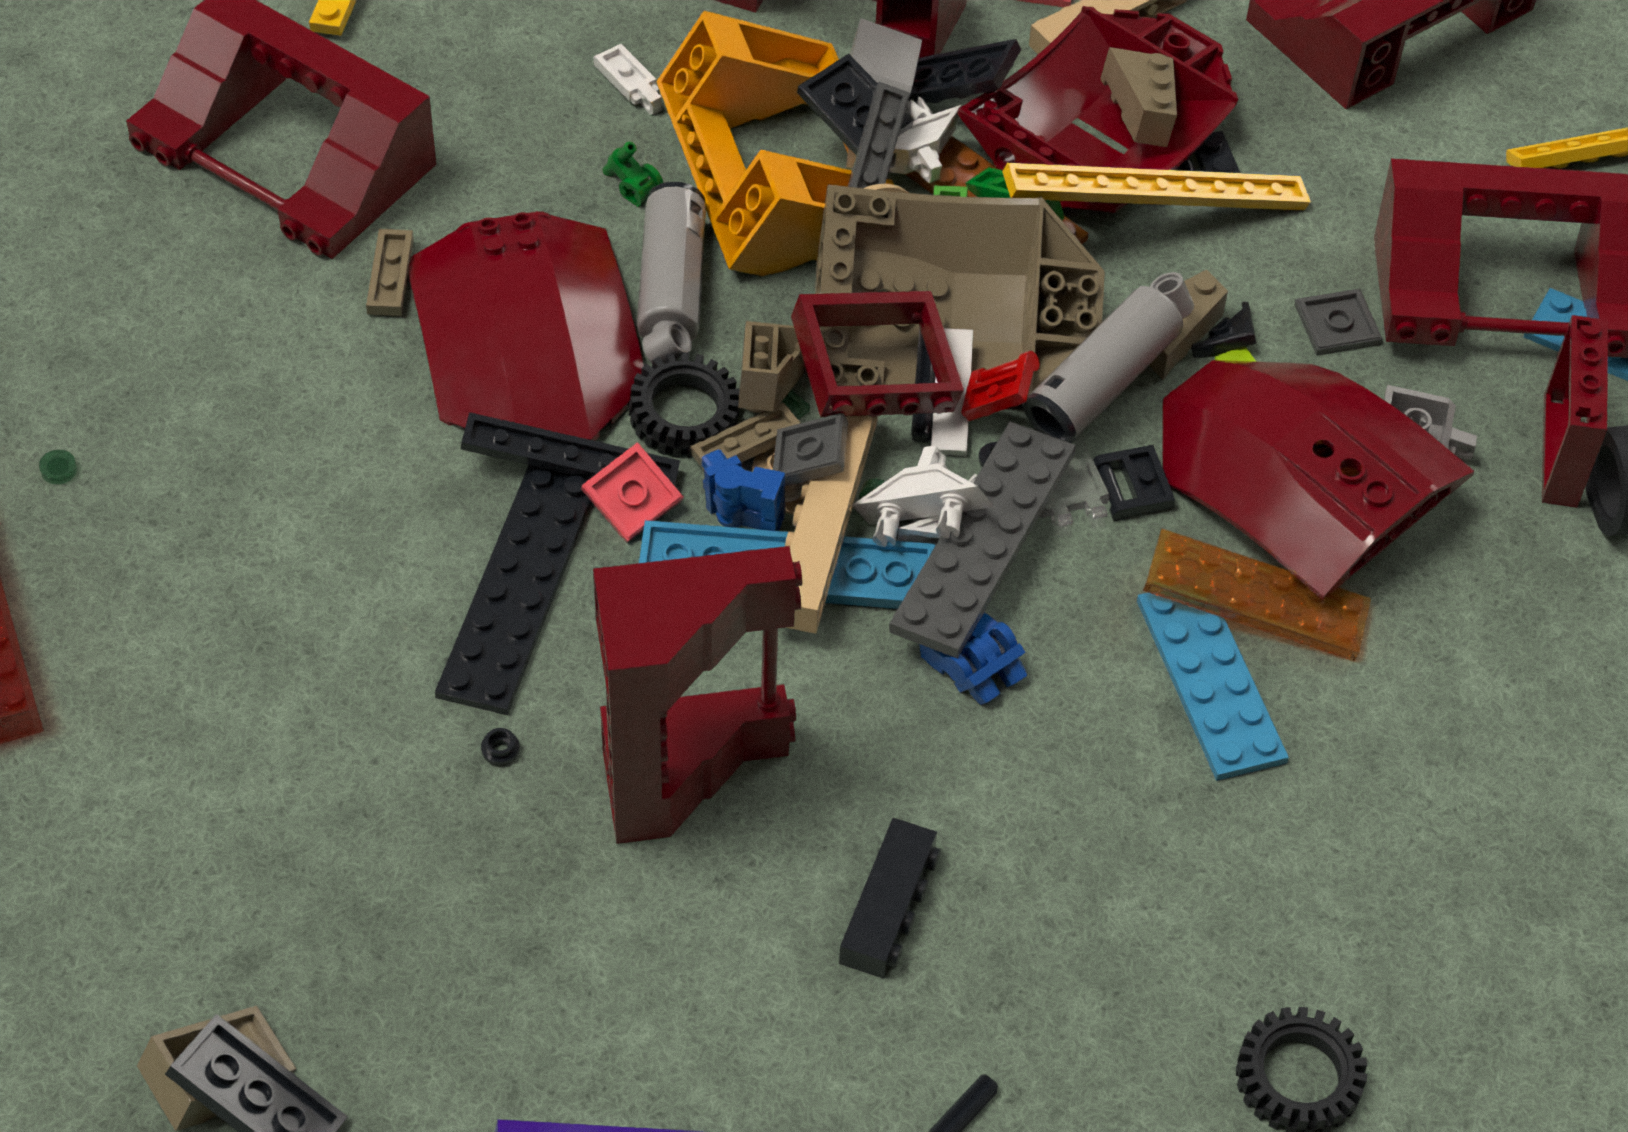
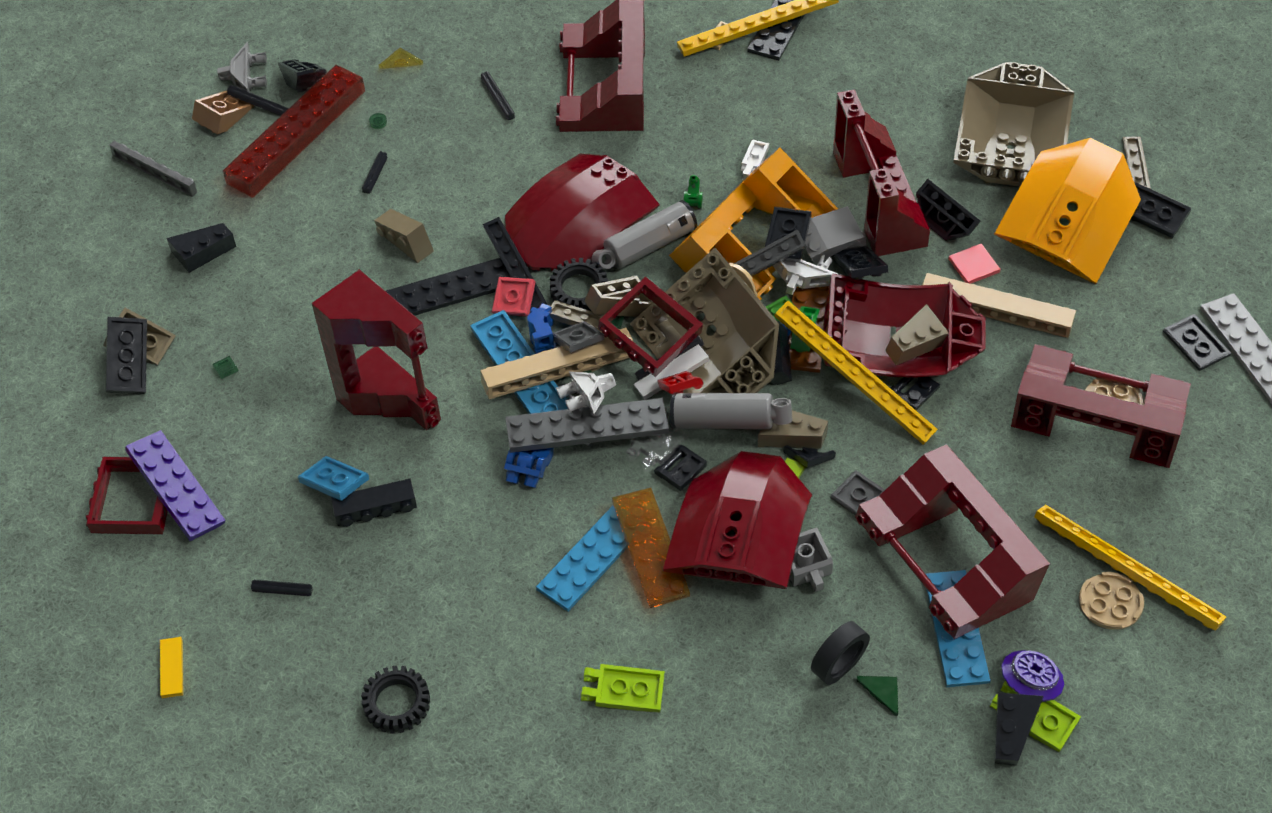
camera: 60 degrees right, 0 degrees up
dark tan plate [366,229,414,316] -> none
dark red window [1542,315,1608,508] -> none
none -> black wedge [166,223,236,273]
none -> clear green tile [212,356,239,379]
none -> dark azure tile [298,456,369,501]
none -> black axle [362,151,388,194]
none -> dark tan wedge [374,209,434,263]
none -> black axle [481,71,515,120]
none -> lime tile [581,664,665,713]

